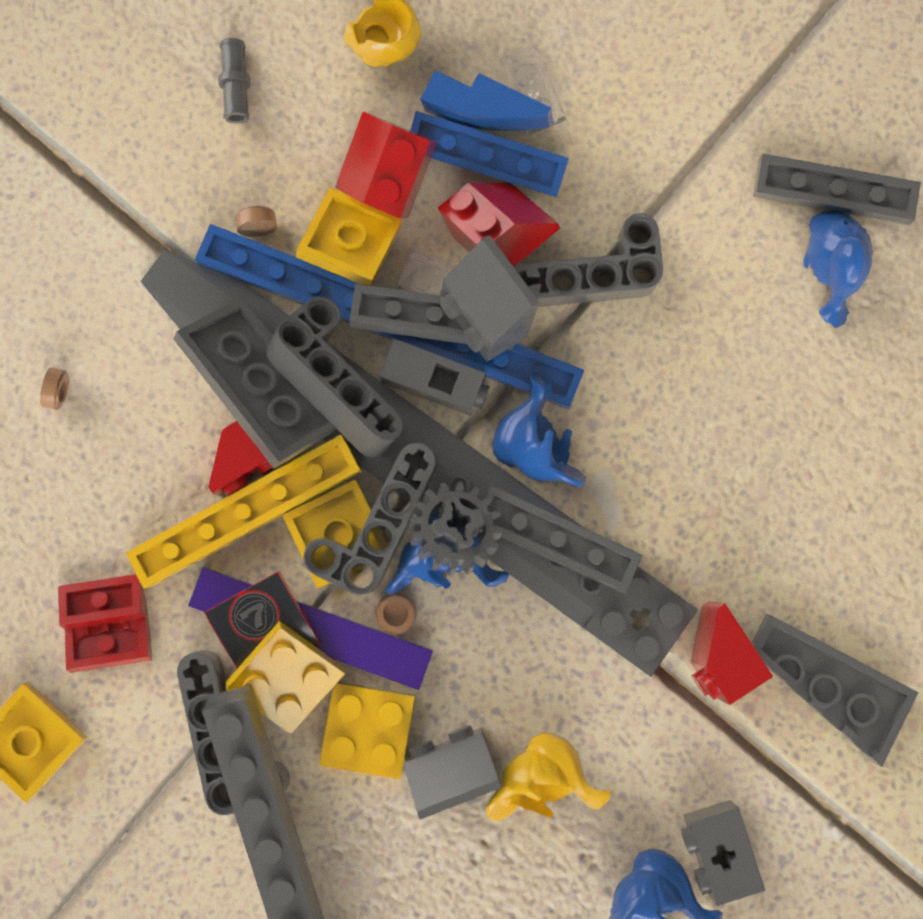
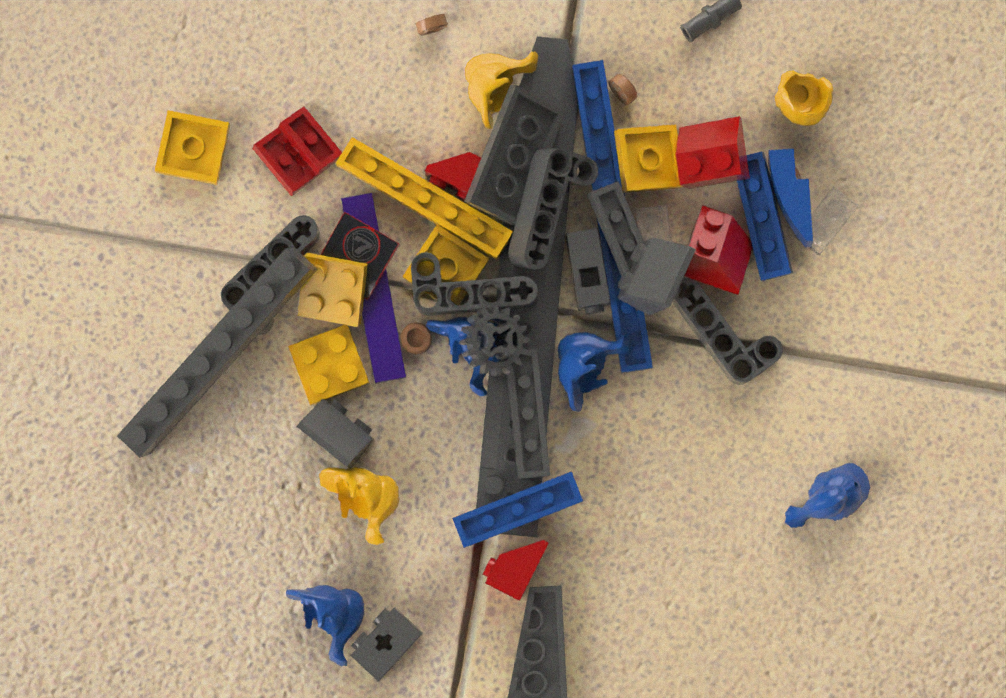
camera: 55 degrees right, 0 degrees up
dark grey plate [753,153,921,225] -> none
none -> blue plate [452,471,583,548]
none -> yellow piece [465,51,538,129]

